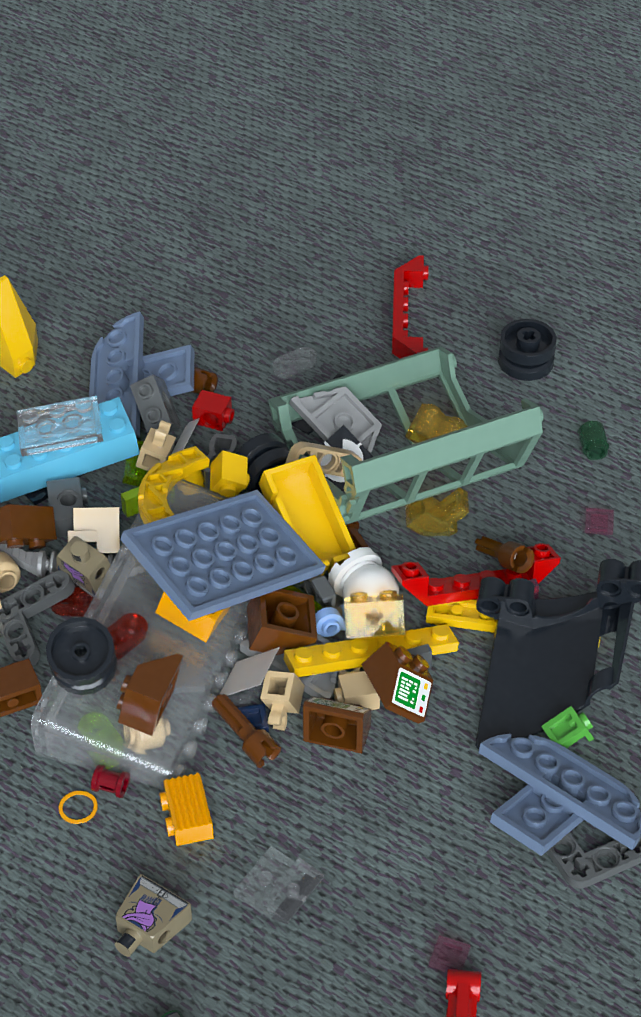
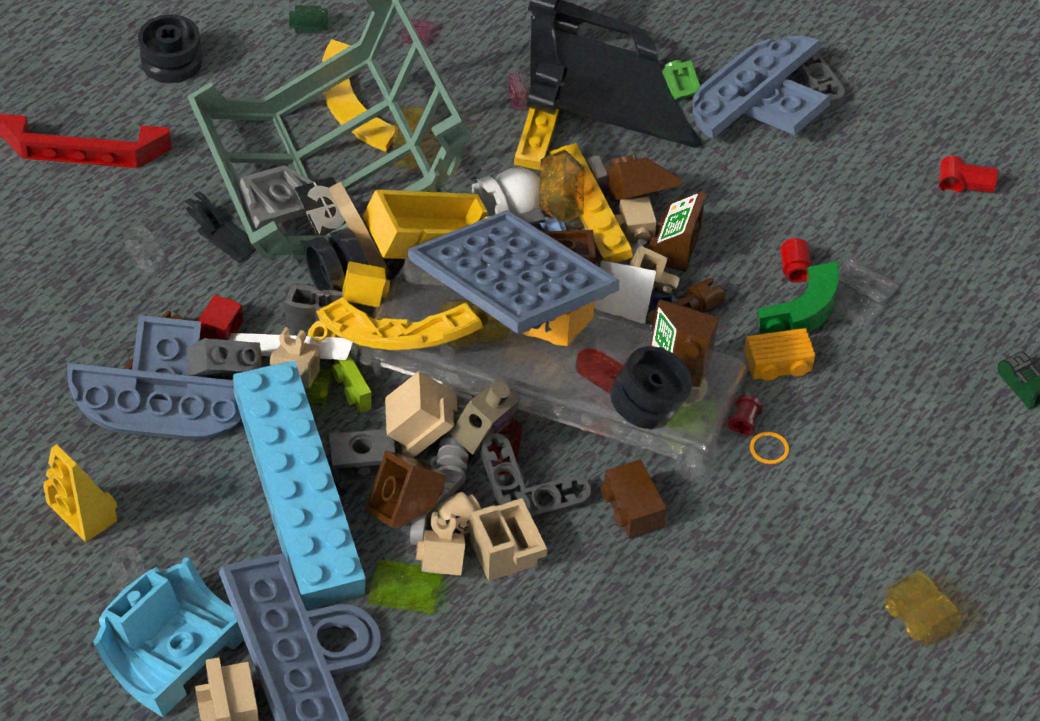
camera: 90 degrees left, 5 degrees up
clear plate [17,395,103,457] -> none
dark tan torso [115,874,192,957] -> none
red slope [391,543,561,606] -> none
clear yellow brick [405,403,468,444] -> none
clear pink tile [429,935,471,972] -> none
reddish brown piece [474,536,534,573] -> none
none -> yellow tile [322,39,398,152]
none -> green arch [757,261,839,334]
none -> red brick [780,238,812,283]

